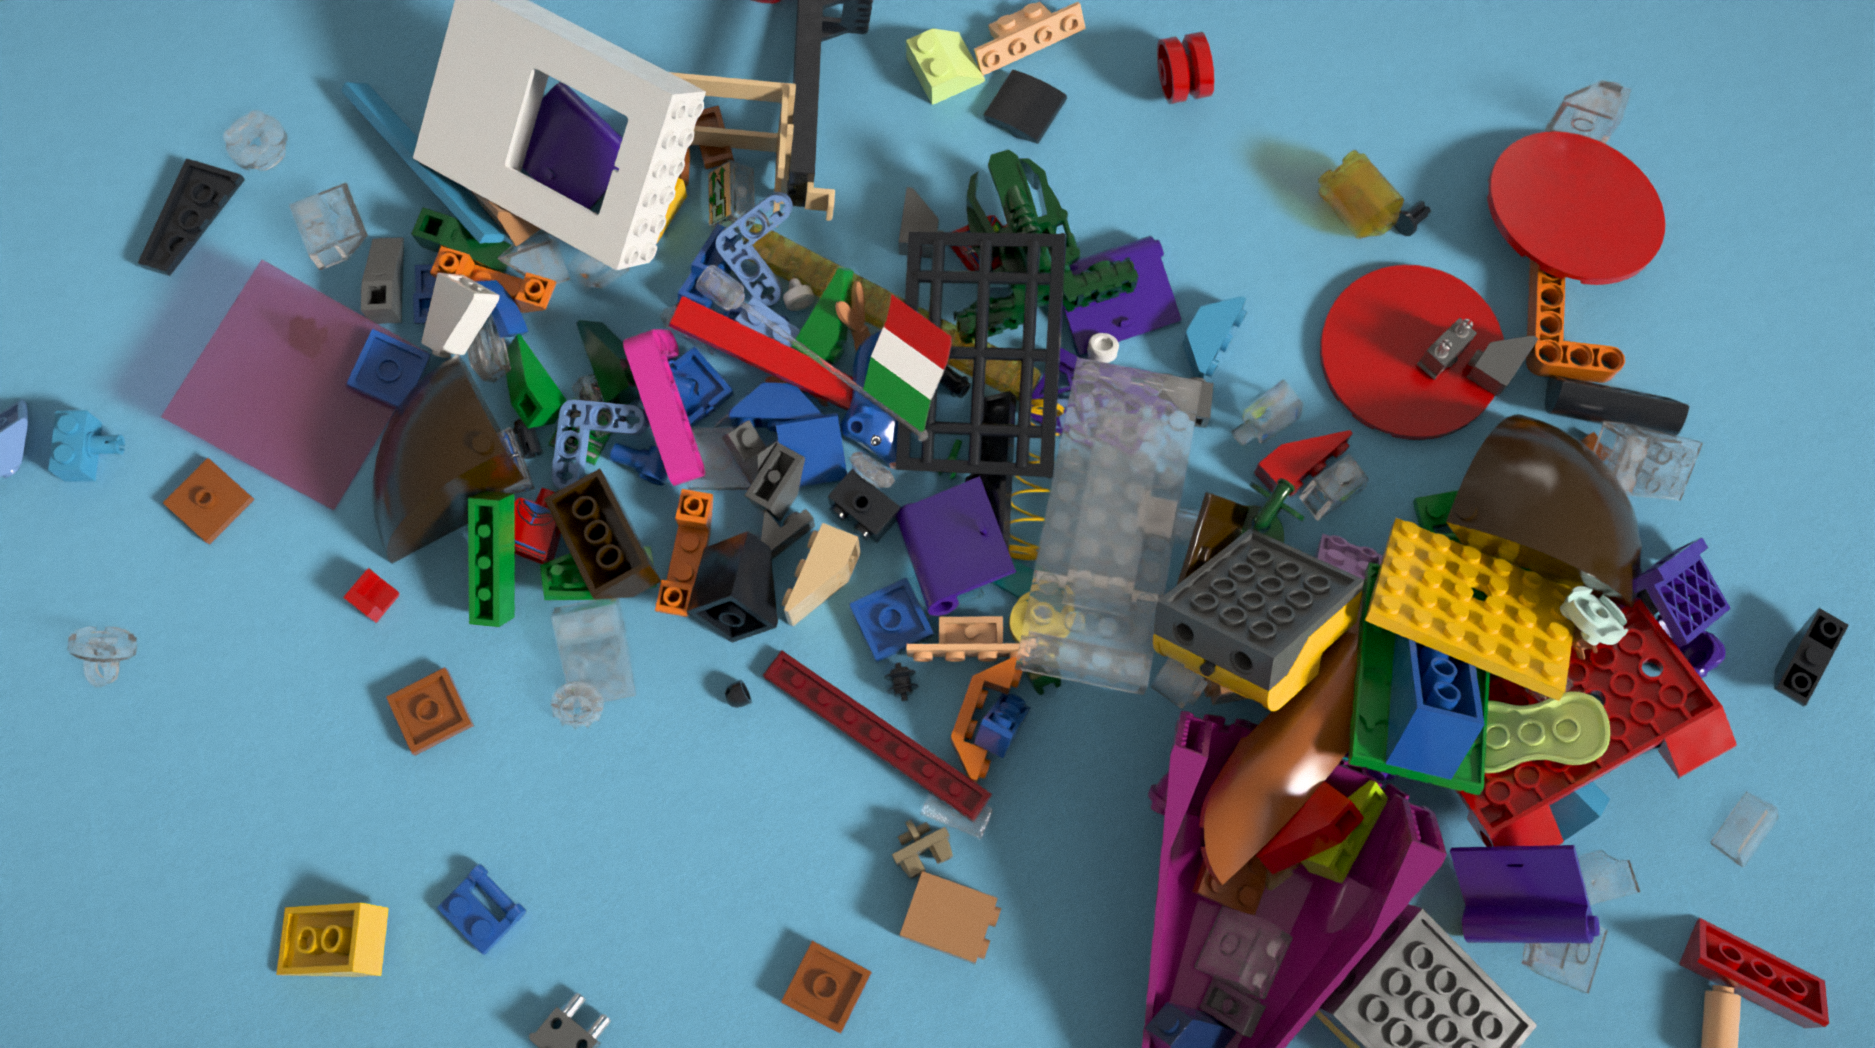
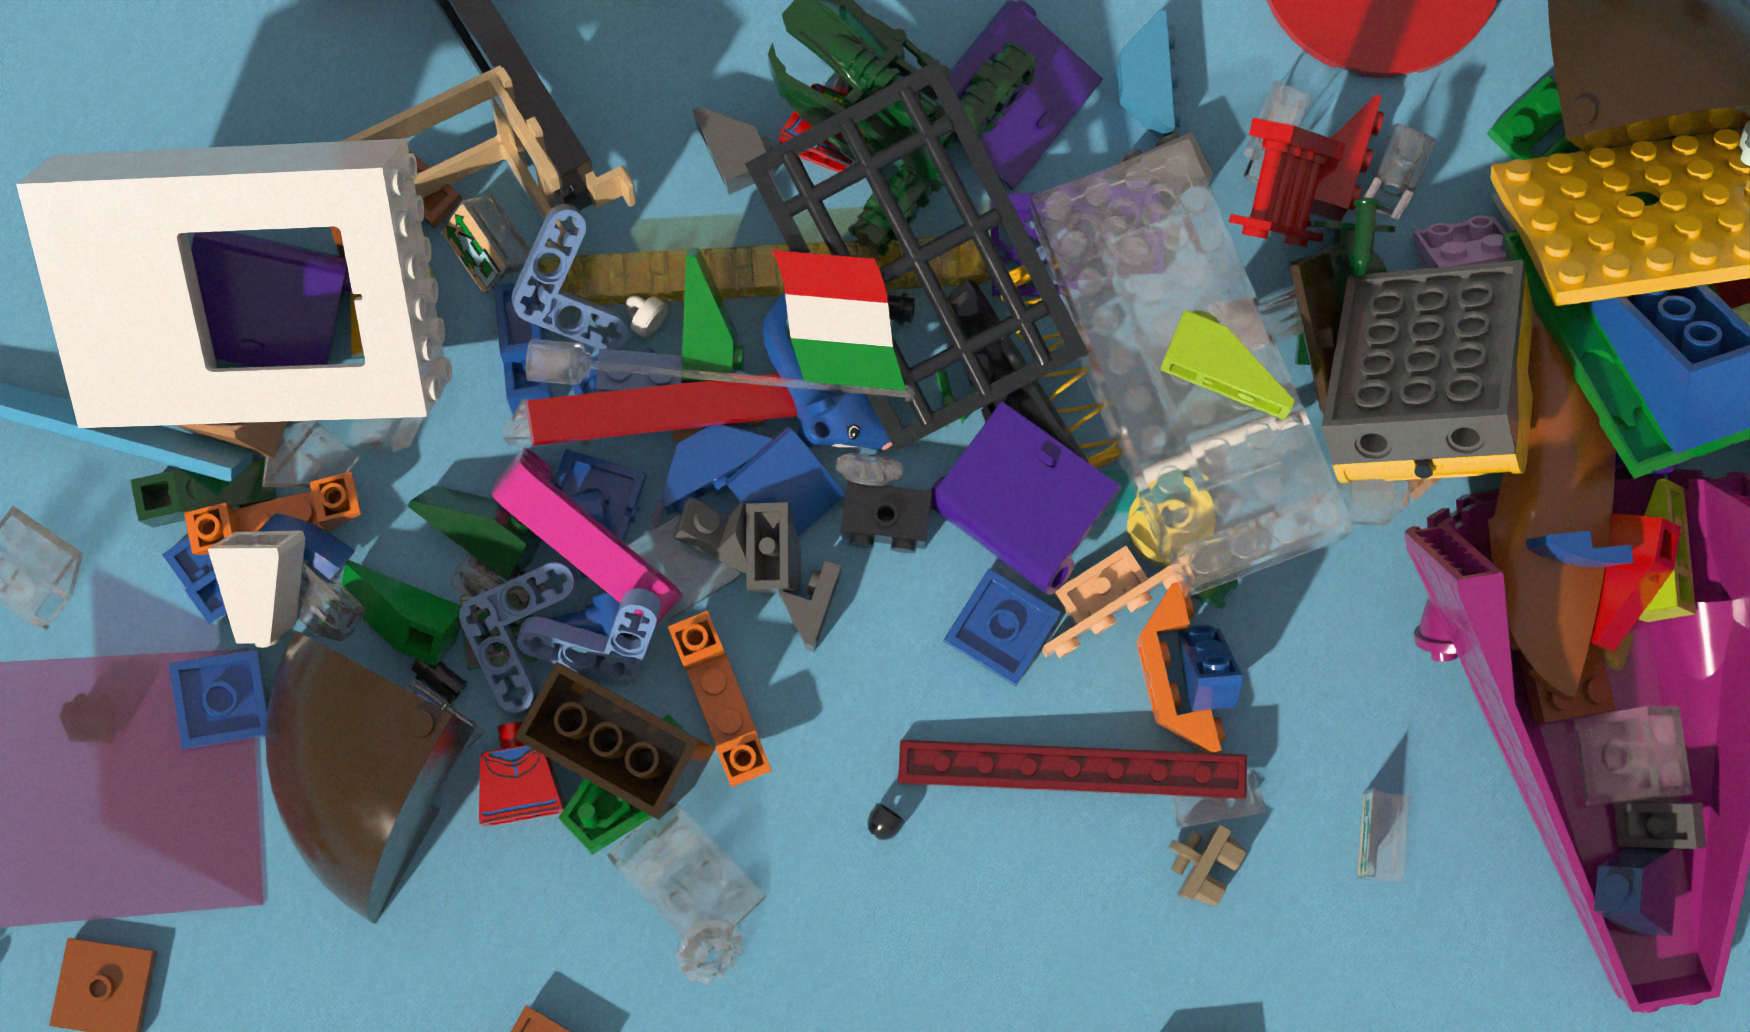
camera: 30 degrees left, 5 degrees up
red panel [343,568,400,623] -> none
dark grey slope [361,237,404,324] -> none
green brick [468,491,515,627] -> none
black slope [687,531,778,643] -> none
tan slope [782,523,861,626] -> none
nougat piece [835,281,870,352] -> none
black wheel [884,662,919,701] -> none
medium nougat brick [900,871,1001,964] -> none
white tile [1087,333,1119,364] -> none
none -> medium blue beam [517,588,661,683]
none -> lime slope [1160,310,1295,420]
none -> red fence [1229,118,1345,248]
none -> clear panel [1357,788,1410,883]
none -> blue slope [1526,531,1634,568]

